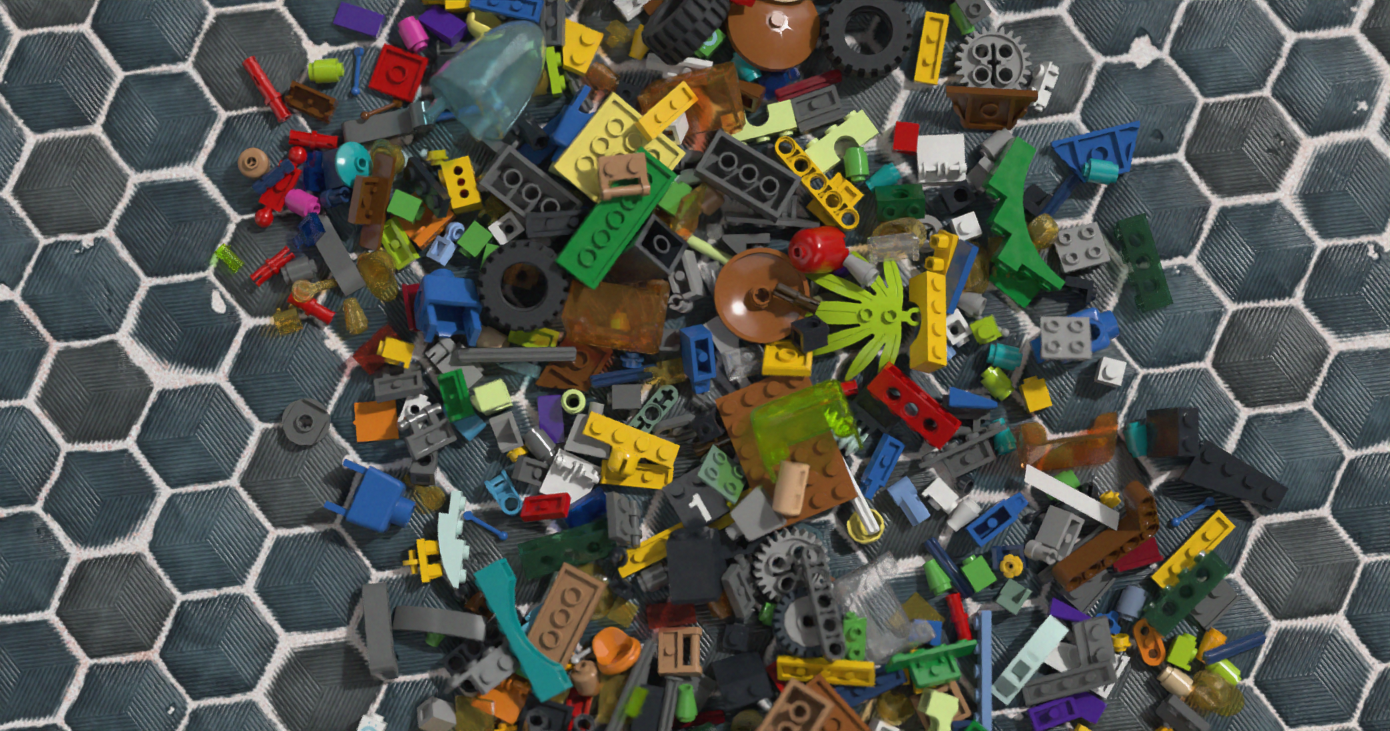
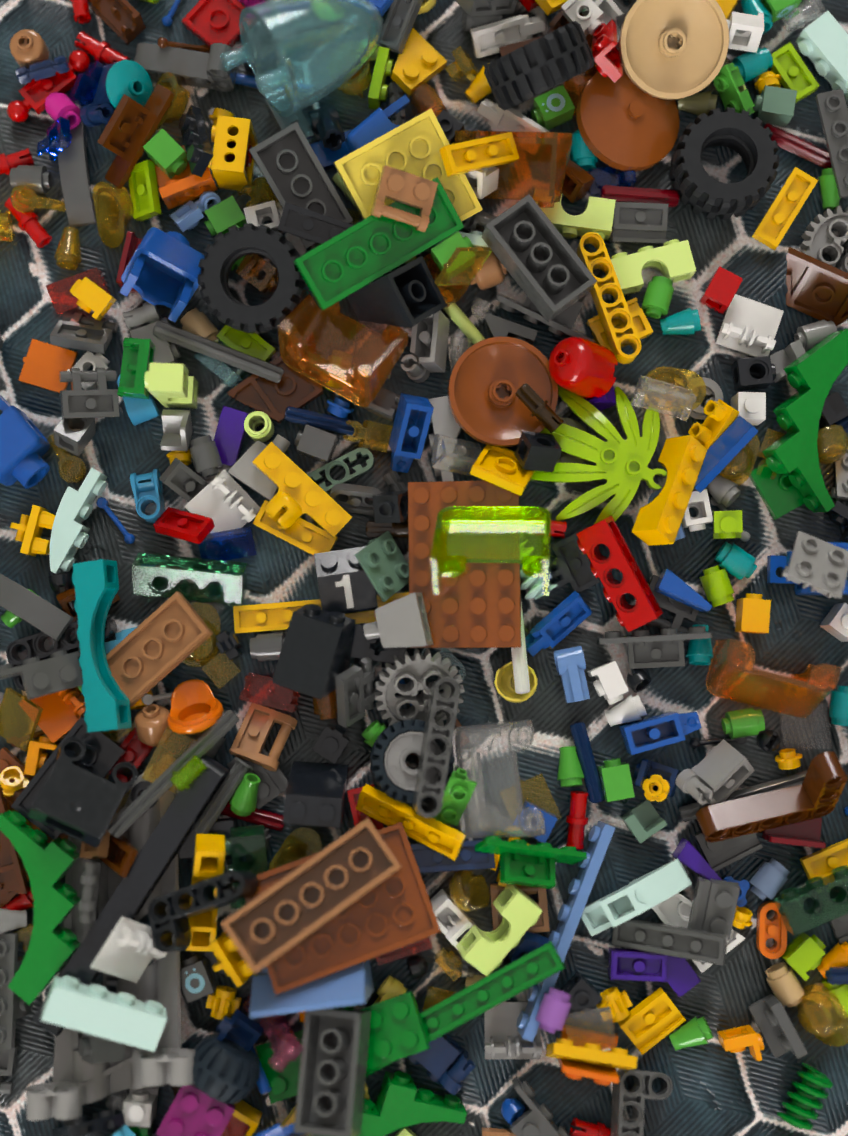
camera: 25 degrees right, 0 degrees up
dark grey plate [606,491,642,548] -> none
black hinge [608,546,628,568] -> none
light nougat brick [772,461,810,514] -> none
light grey cone [843,254,879,287] -> none
dark green brick [874,183,925,222] -> none
white sticker [1024,464,1119,530] -> none

